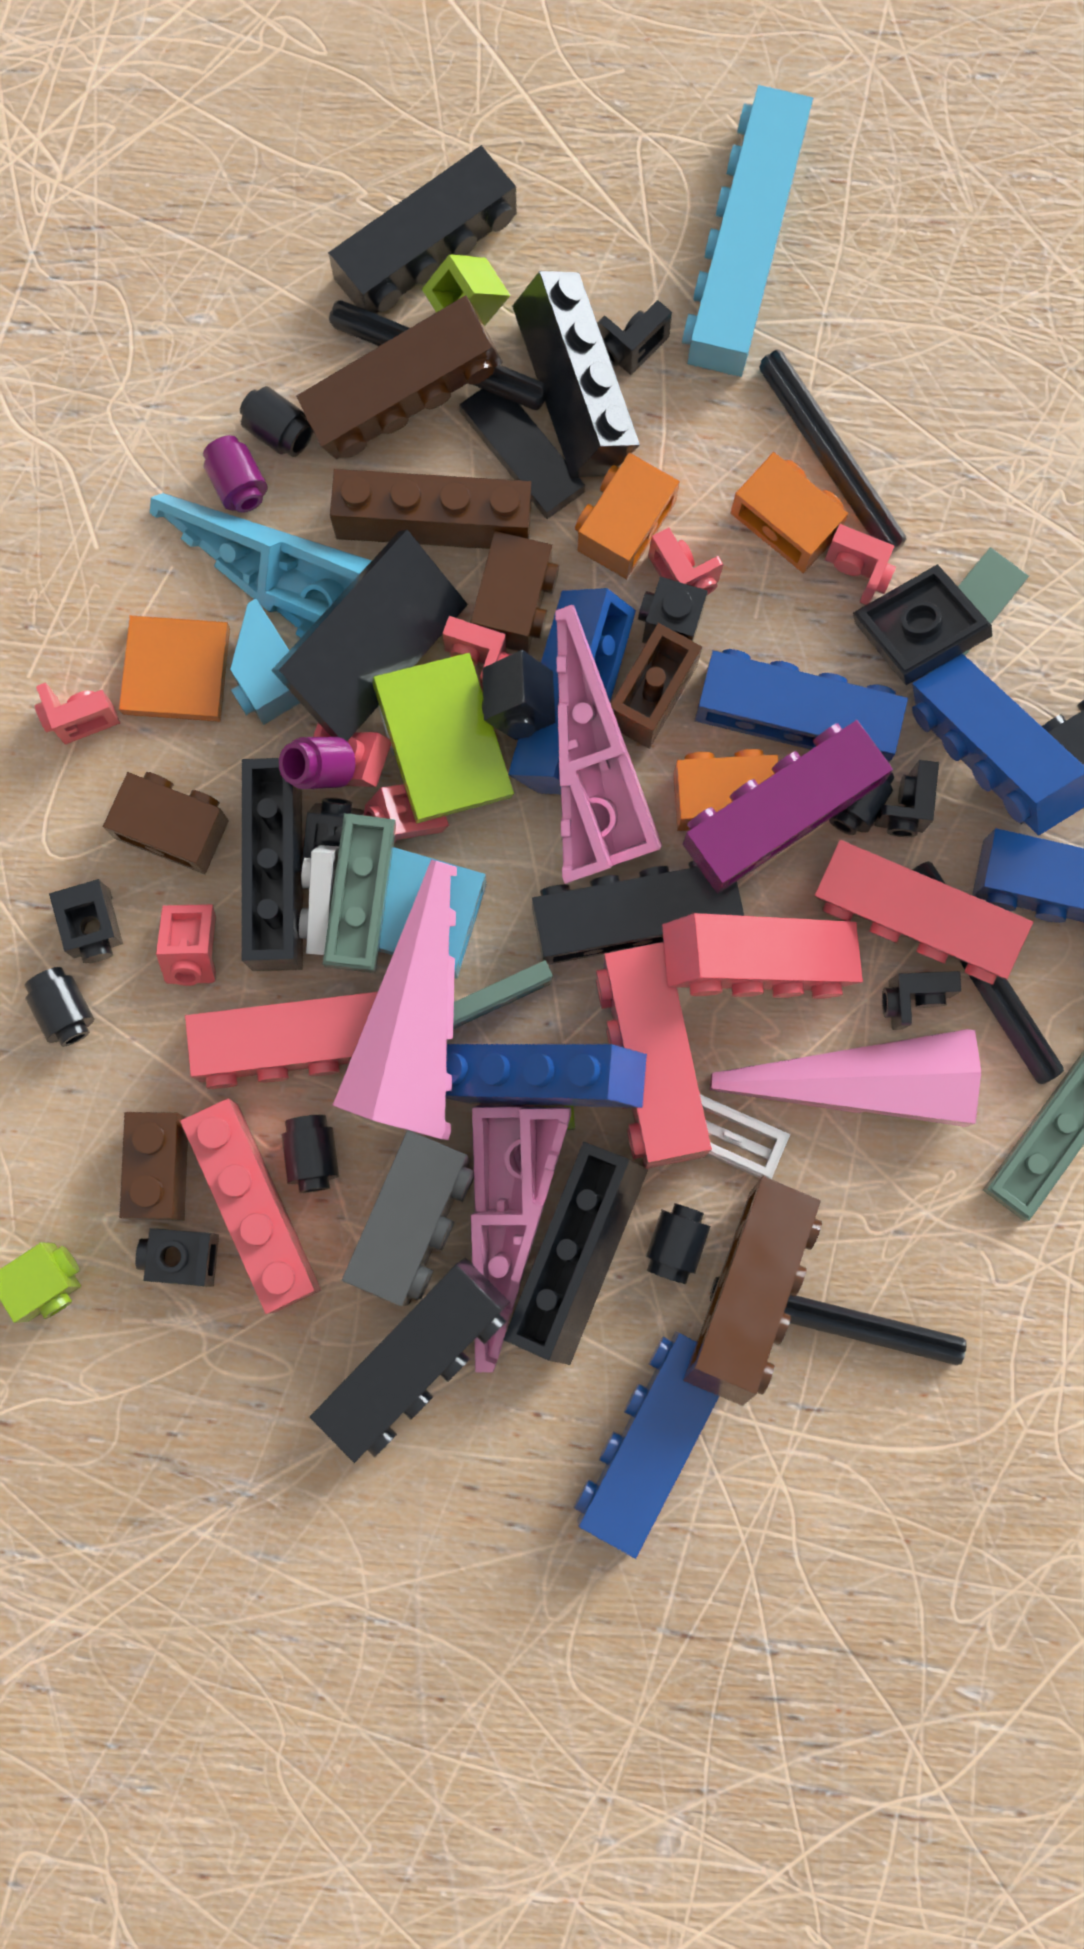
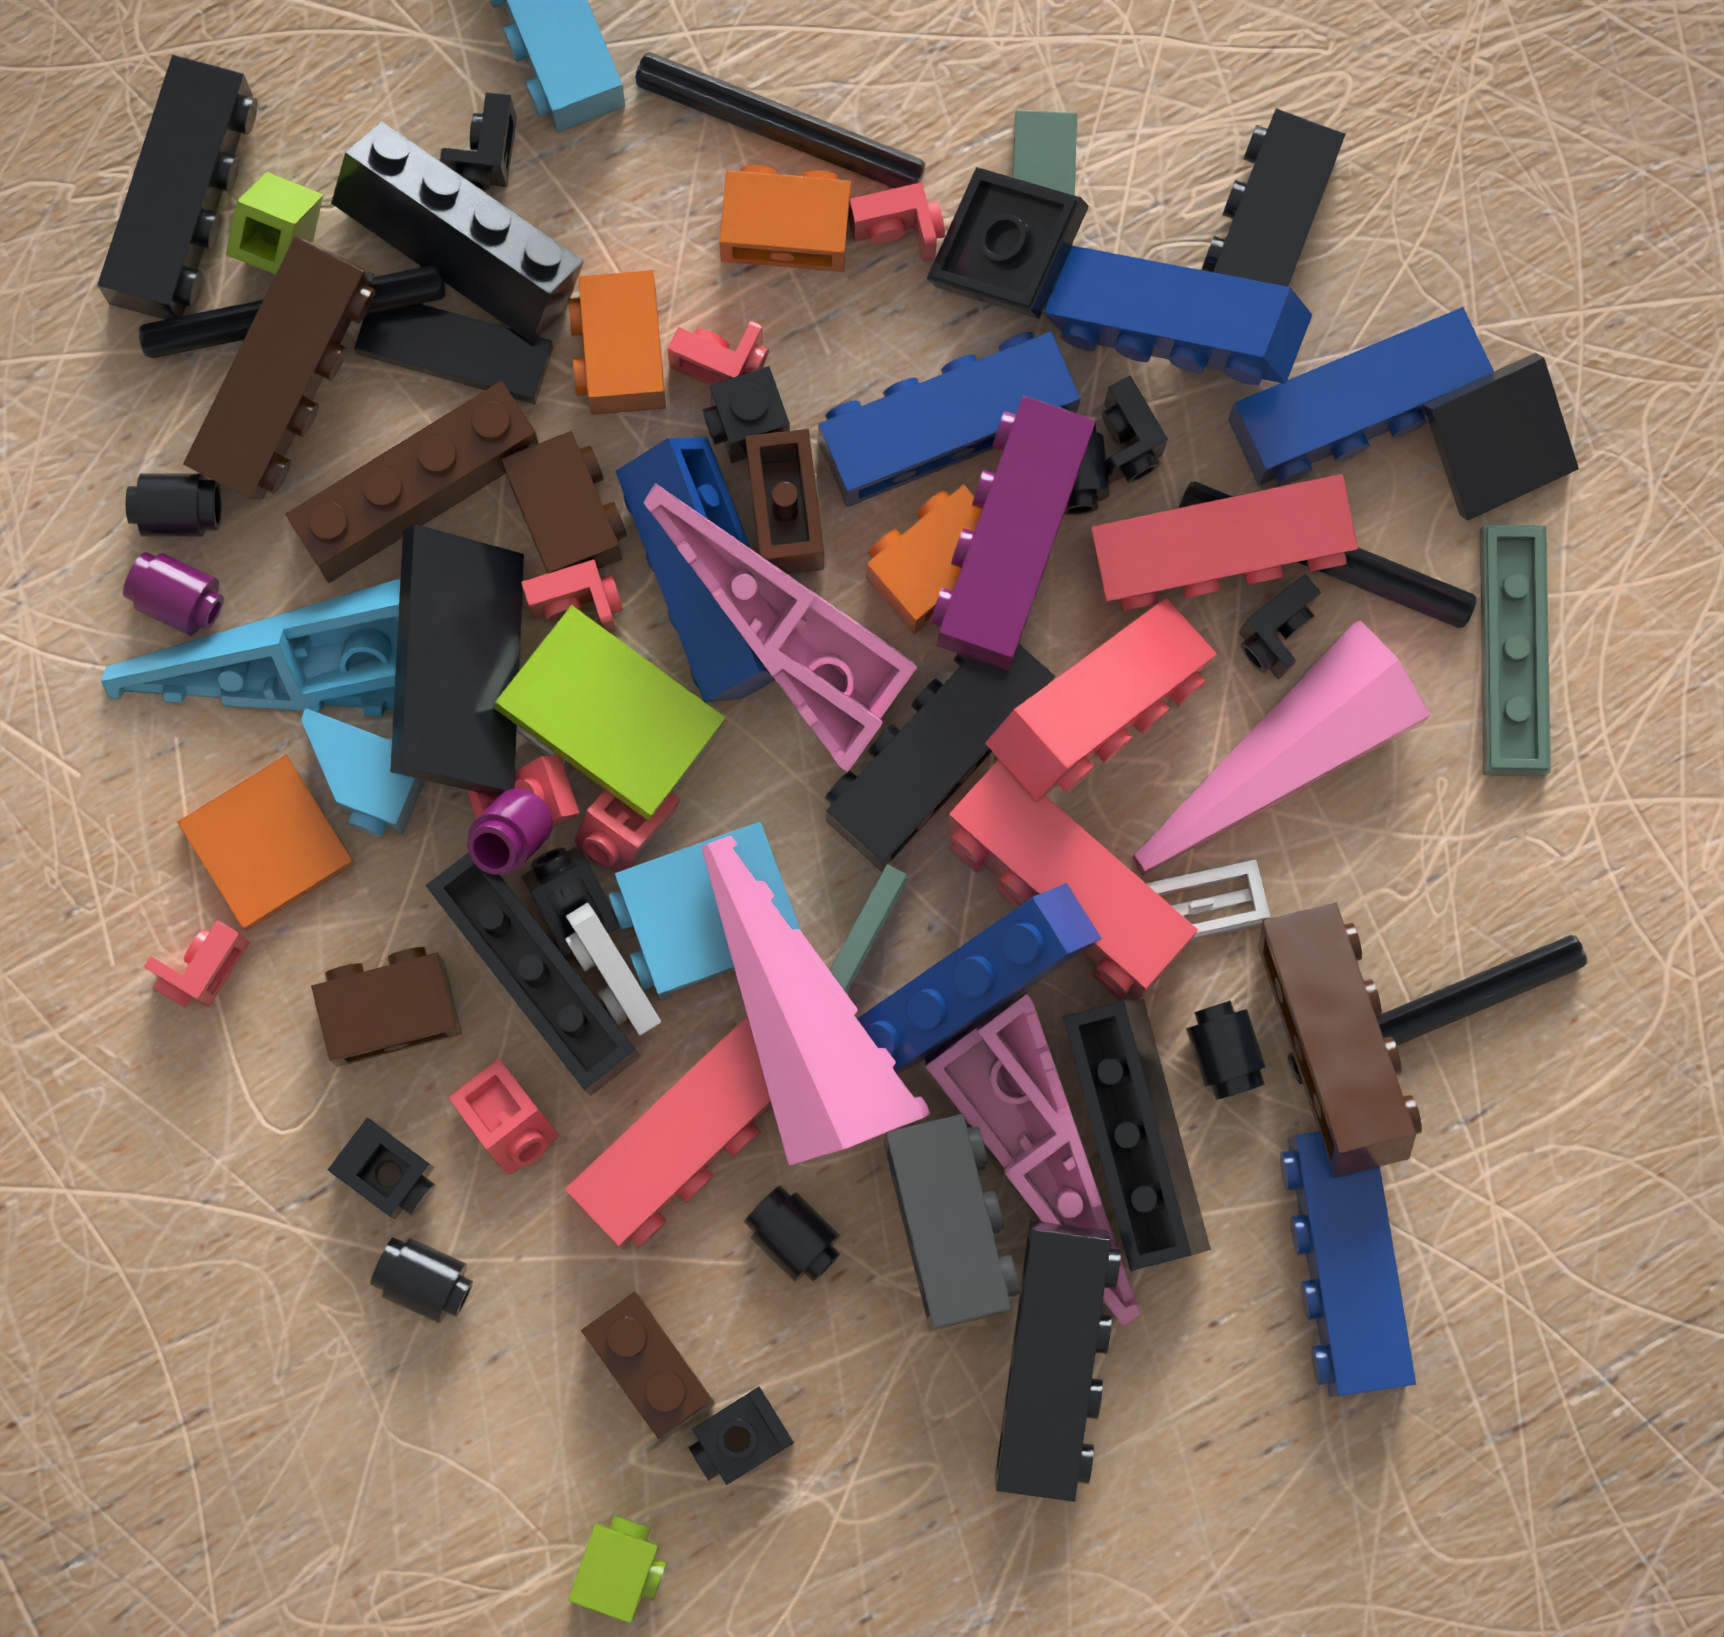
camera: 40 degrees left, 0 degrees up
coral brick [180,1098,322,1314] -> none
sand green tile [322,813,397,973] -> none
black brick [482,650,555,740] -> none

